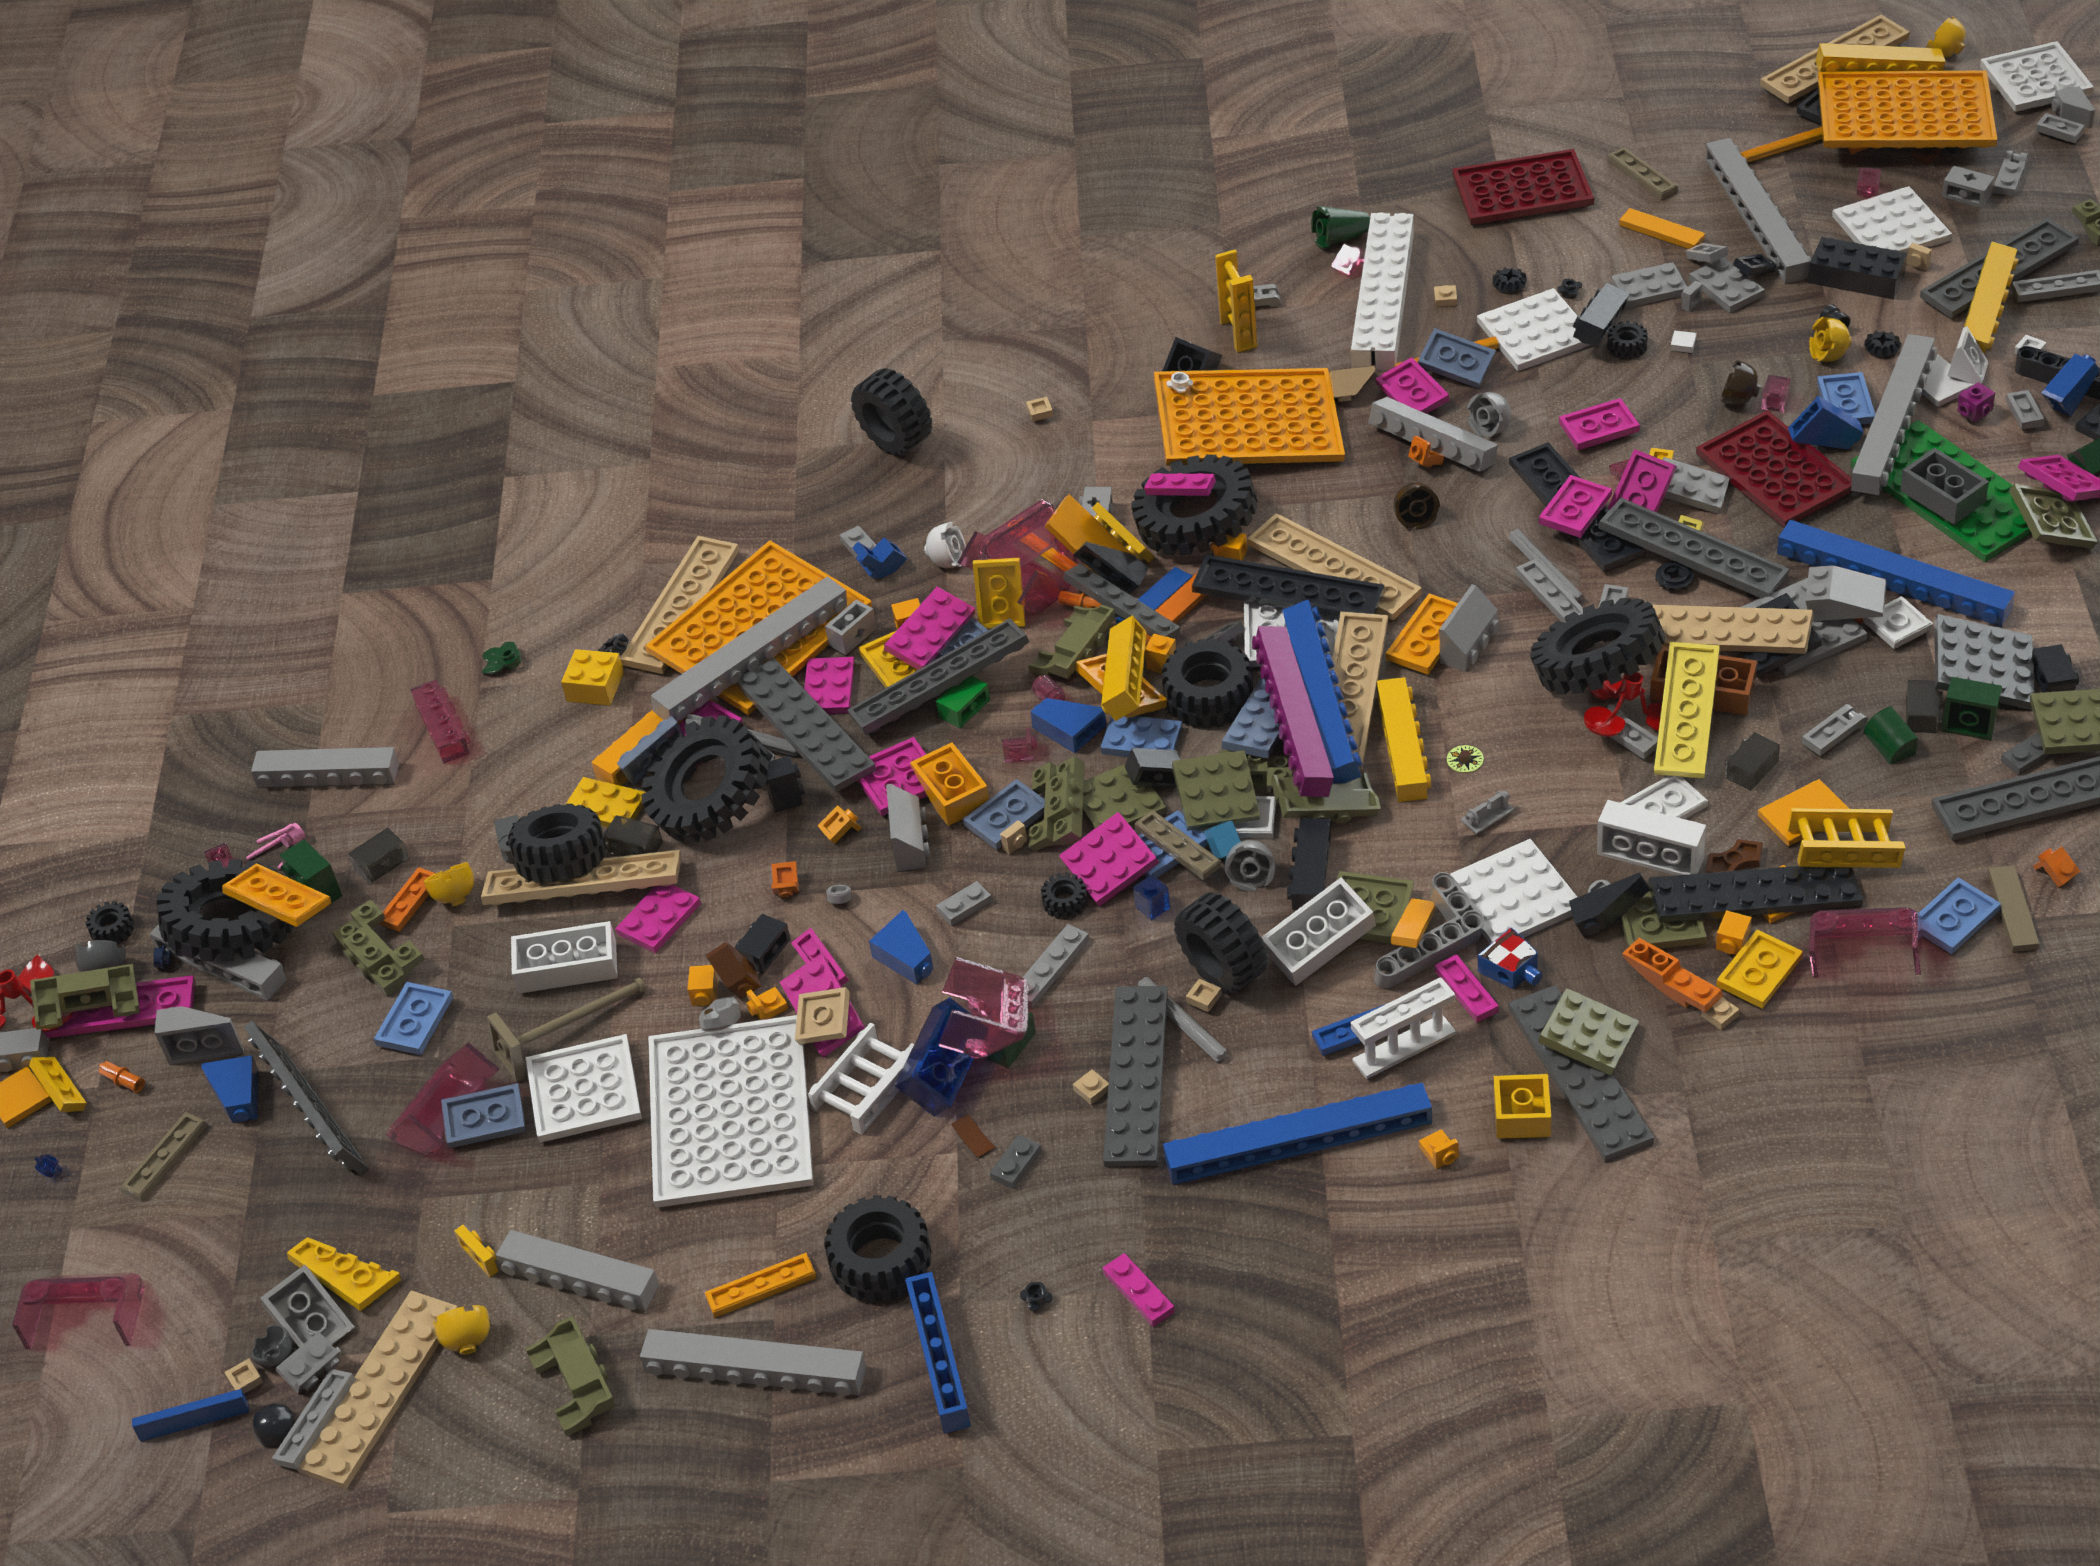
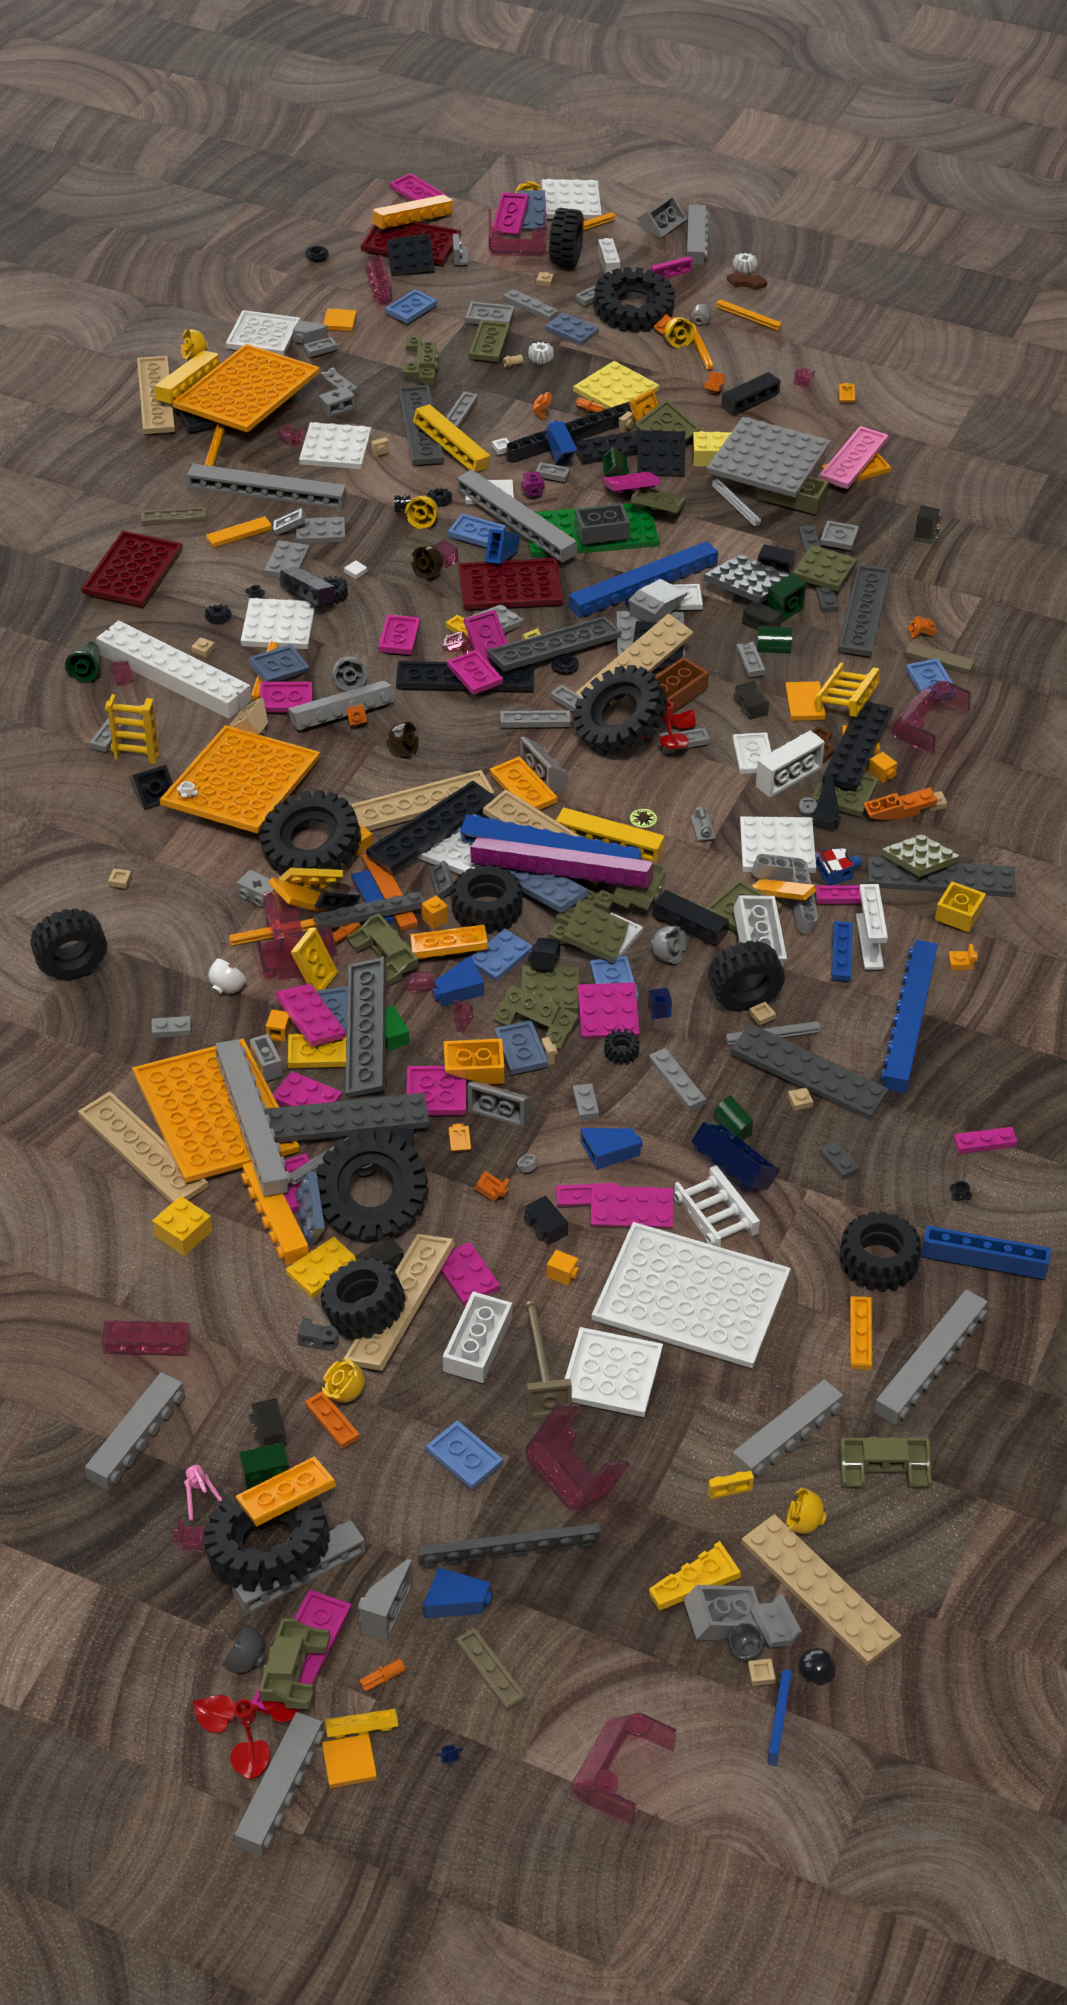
camera: 70 degrees left, 0 degrees up
black tyre [85,901,135,945] -> none
dark blue plate [153,946,171,970] -> none
light grey plate [272,1369,356,1470] -> none
olive bracket [332,899,425,997] -> none
sand blue plate [441,1083,526,1148] -> none
dark green plate [482,641,522,675] -> none
black gear [598,633,629,656] -> none
light grey rock [699,997,741,1029] -> none
reddish brown slope [706,941,761,1000] -> none
light orange bracket [746,987,788,1020] -> none
tan plate [795,987,850,1044] -> none
blue brick [852,537,907,578] -> none
clear pink windscreen [939,957,1029,1059] -> none
reddish brown sticker [952,1114,995,1157] -> none
yellow brick [1101,615,1146,721] -> none
dark tan tile [1135,810,1221,880] -> none
dark pink plate [1144,473,1216,496] -> none
dark azure brick [1203,821,1241,861] -> none
light grey axle [1509,529,1582,602] -> none
light yellow plate [1654,642,1720,779] -> none
light grey plate [1681,281,1702,312] -> none
yellow plate [1716,930,1803,1009] -> none
black plate [1733,254,1777,276] -> none
black brick [1808,237,1907,300] -> none
white slope [1947,326,1988,384] -> none

